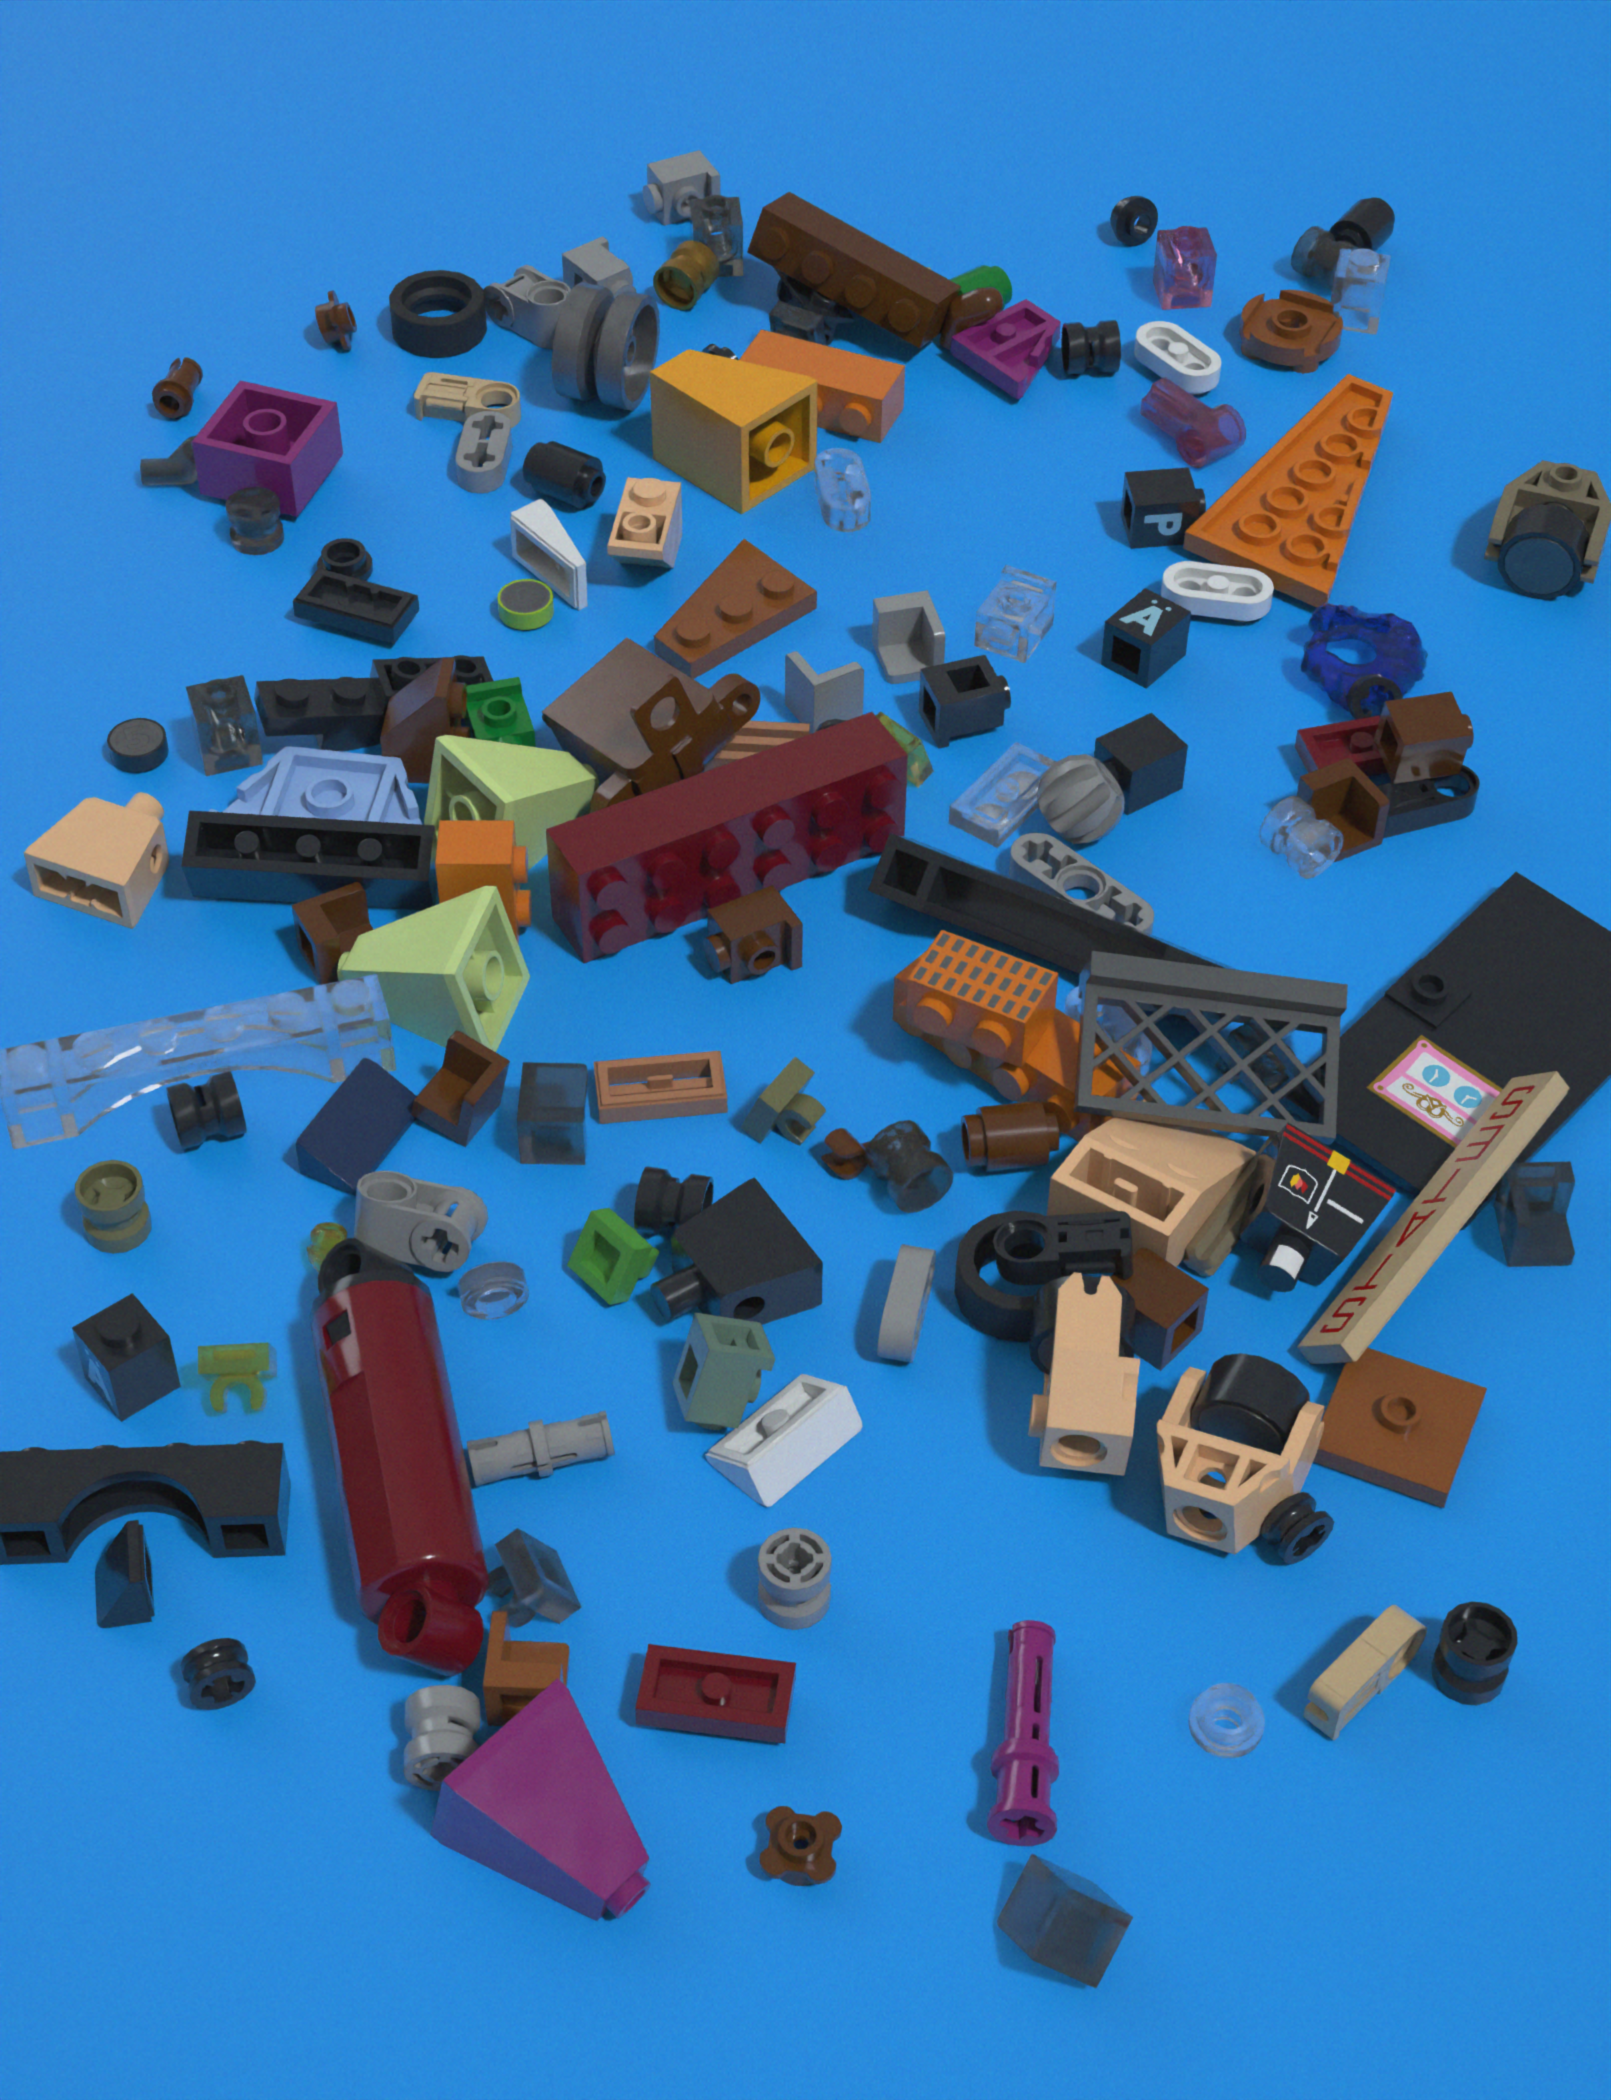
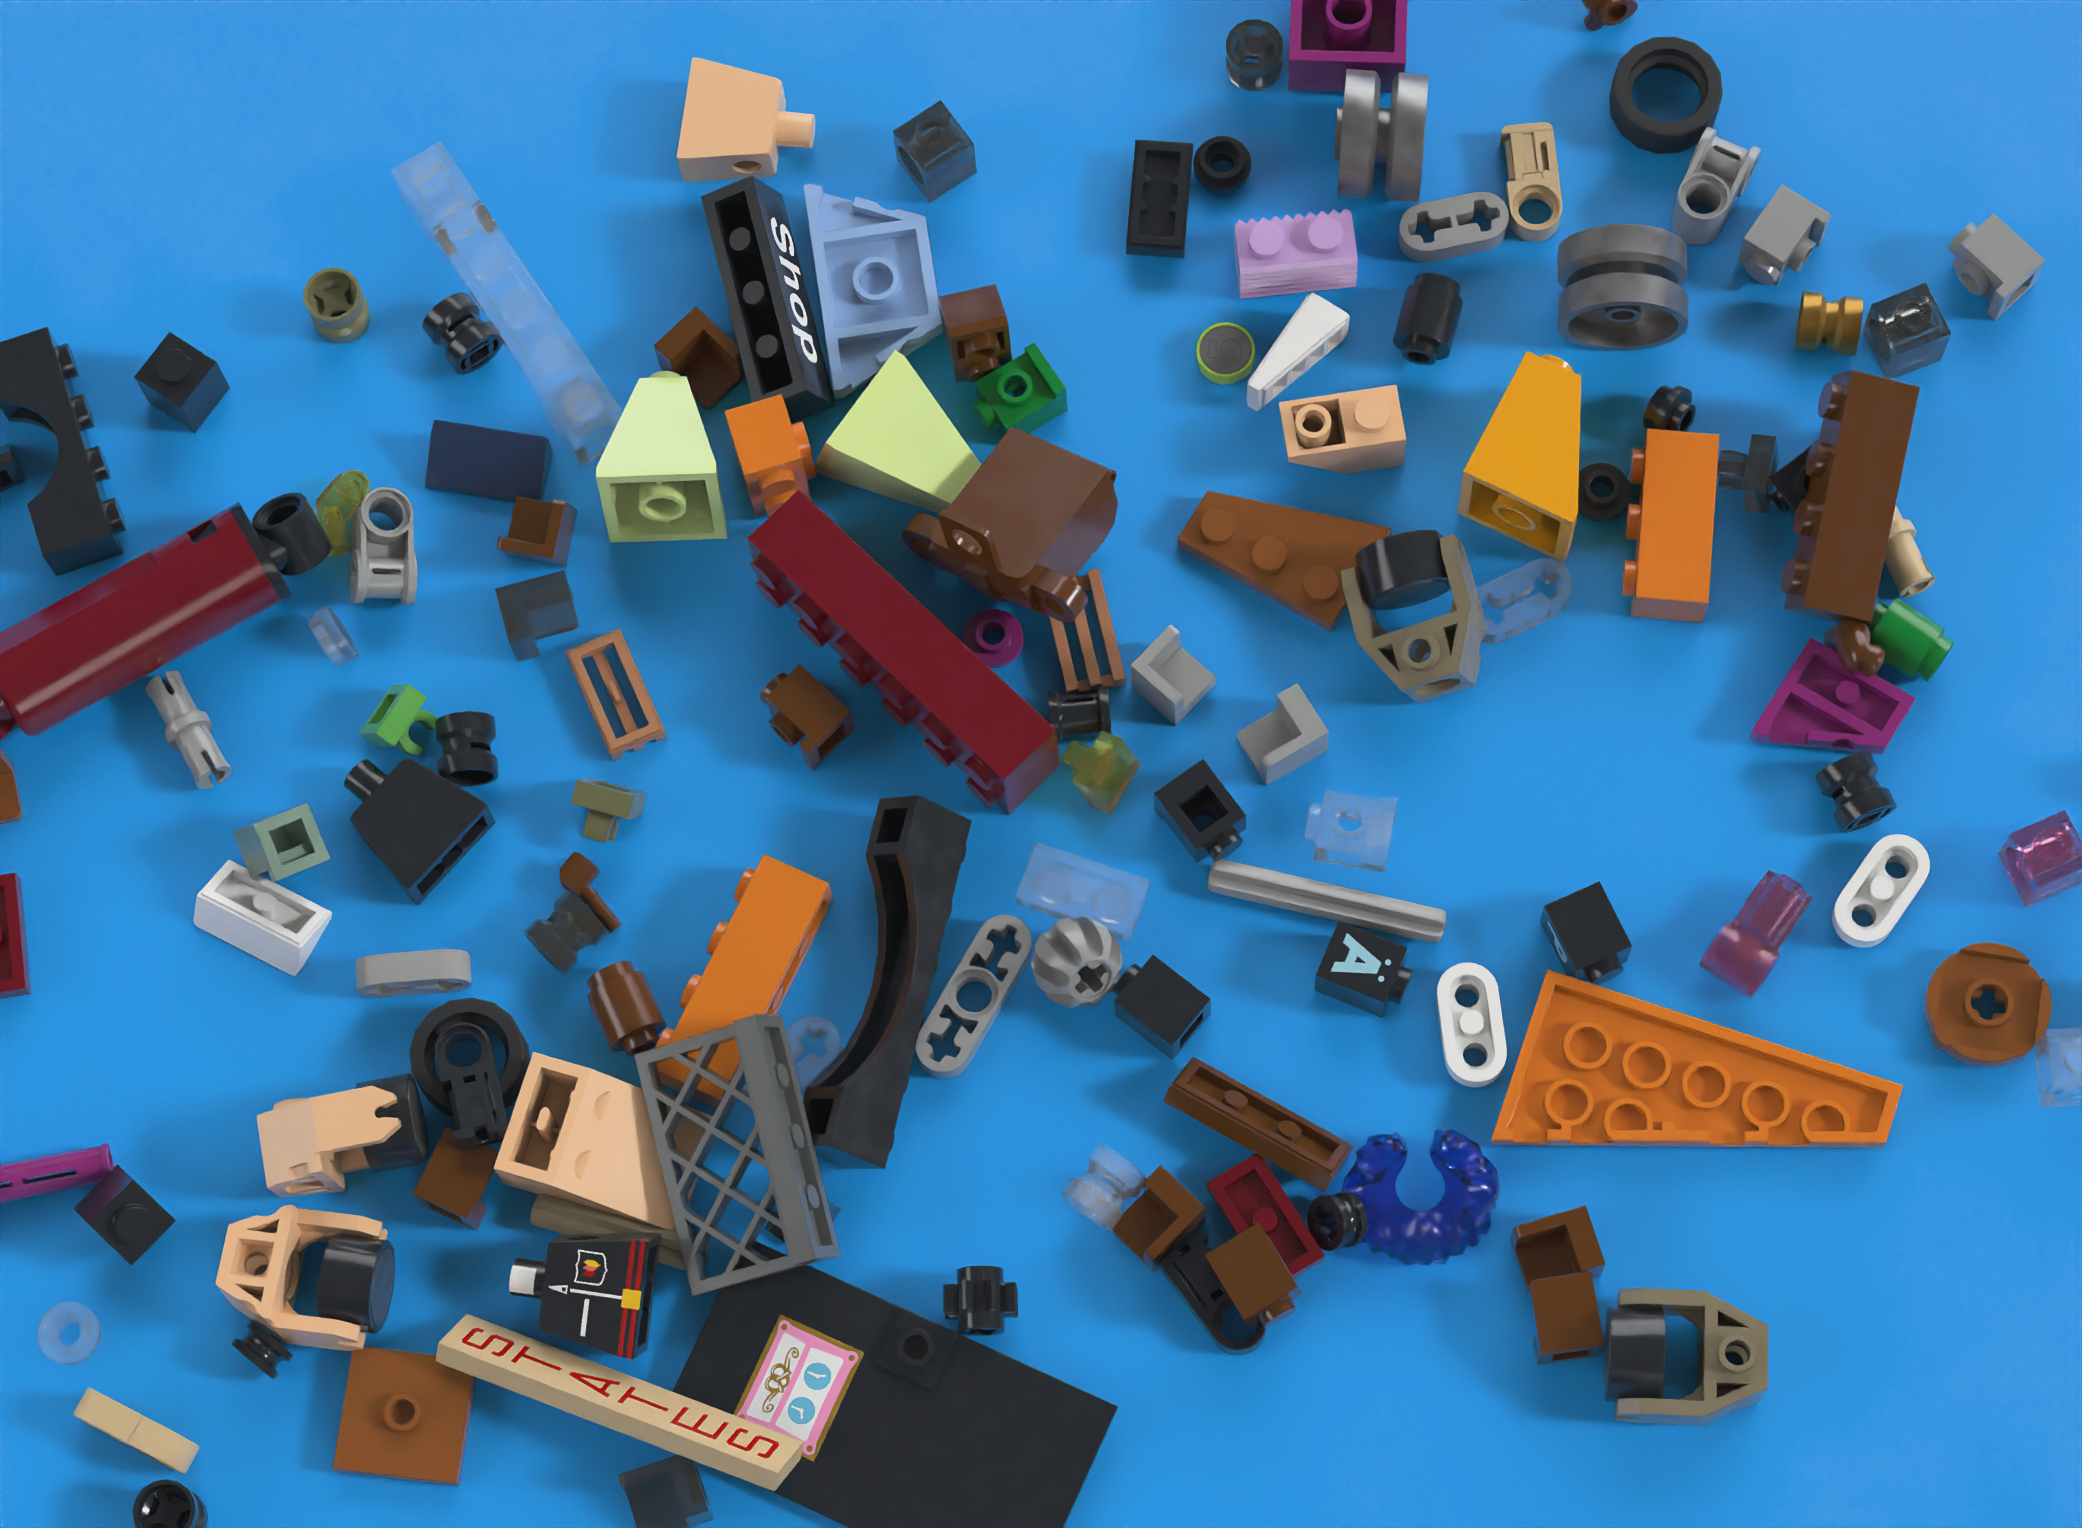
camera: 80 degrees right, 25 degrees up
tile [107,718,169,772] -> none
tile [198,1342,277,1413] -> none
black slope [254,655,493,751] -> none
clear smoke tile [487,1528,582,1628] -> none
light grey wheel [758,1527,832,1630] -> none
orange brick [905,930,1058,1068] -> none
none -> black brick [73,1164,176,1266]
none -> black gear [943,1266,1018,1336]
none -> reddish brown tile [1163,1057,1353,1192]
none -> light grey axle [1208,859,1446,943]
none -> lavender brick [1234,208,1358,299]
none -> flat silver wheel [1334,69,1429,202]
none -> dark tan piece [1341,530,1487,704]
none -> reddish brown panel [1510,1205,1605,1295]
none -> reddish brown panel [1529,1271,1604,1365]

